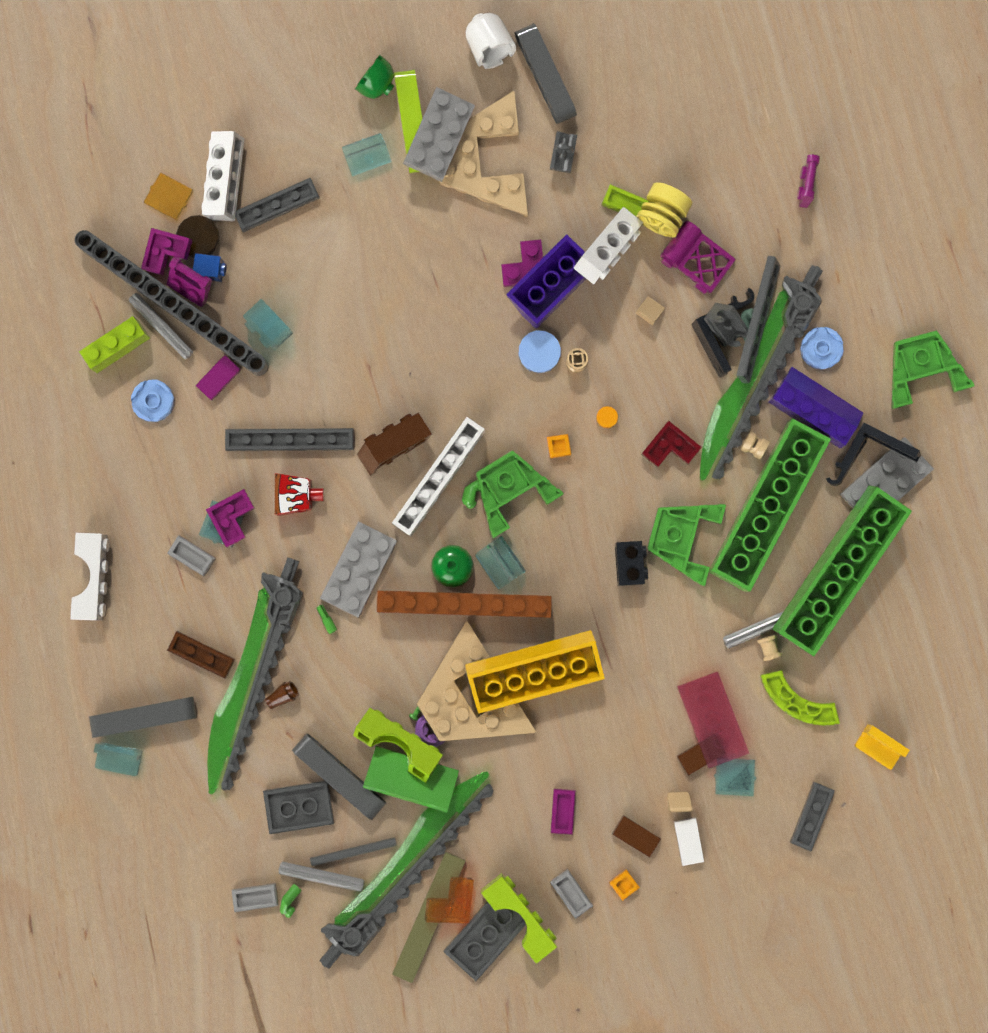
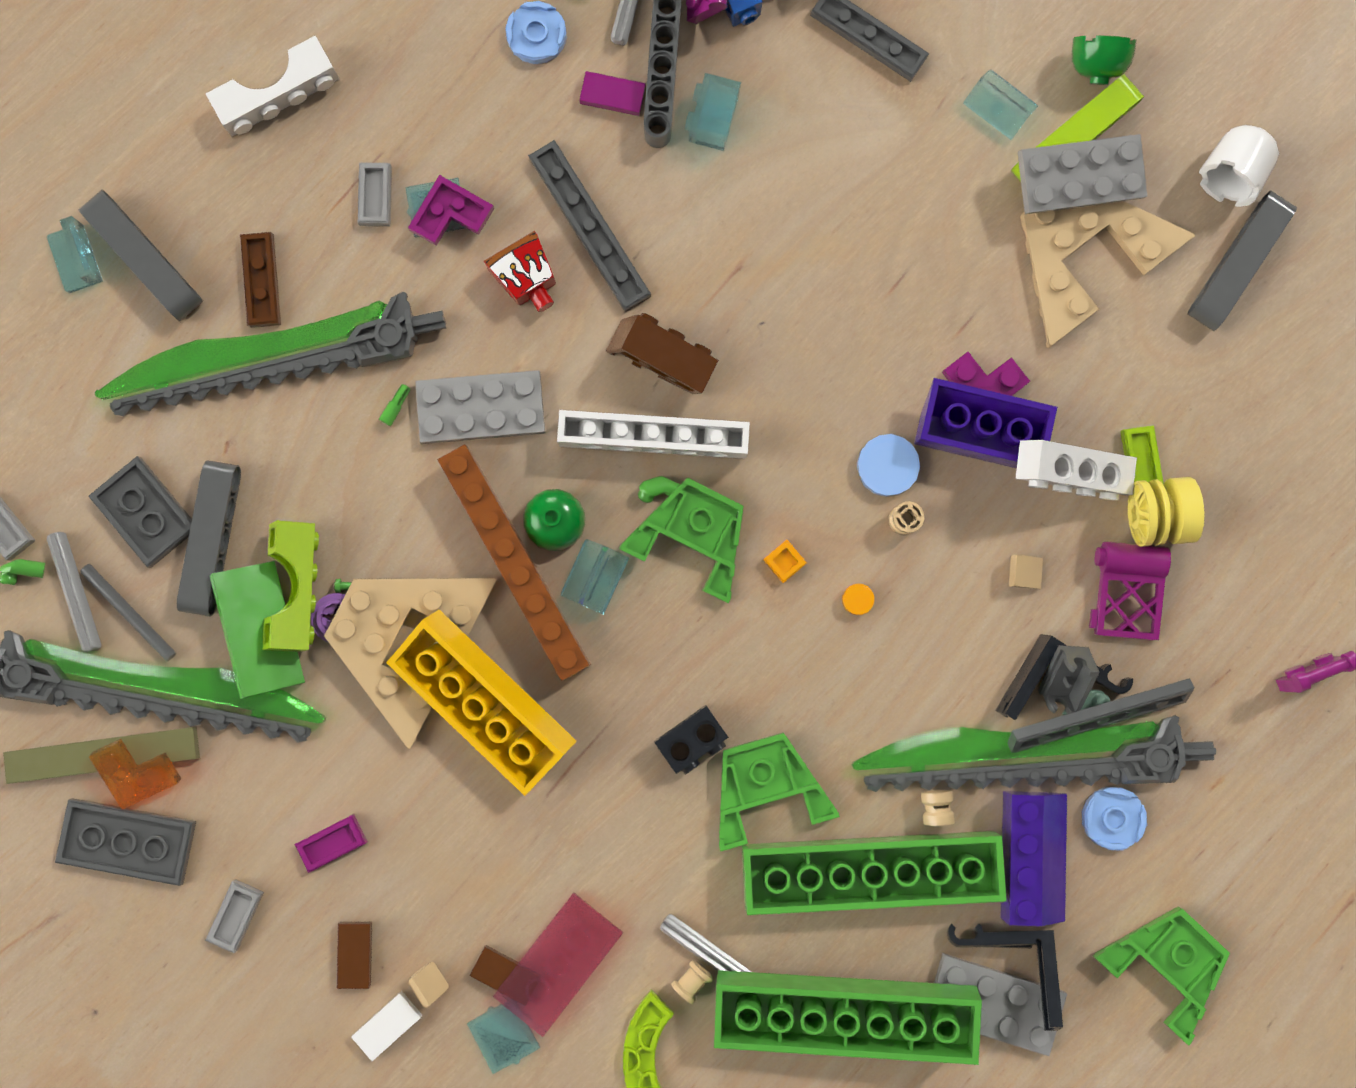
camera: 50 degrees right, 0 degrees up
reddish brown cone [265,681,299,709] -> none
lime arch [481,873,557,964] -> none
dark grey hips [550,131,577,173] -> none
light orange tile [609,869,640,901] -> none
dark red plate [641,420,702,468] -> none

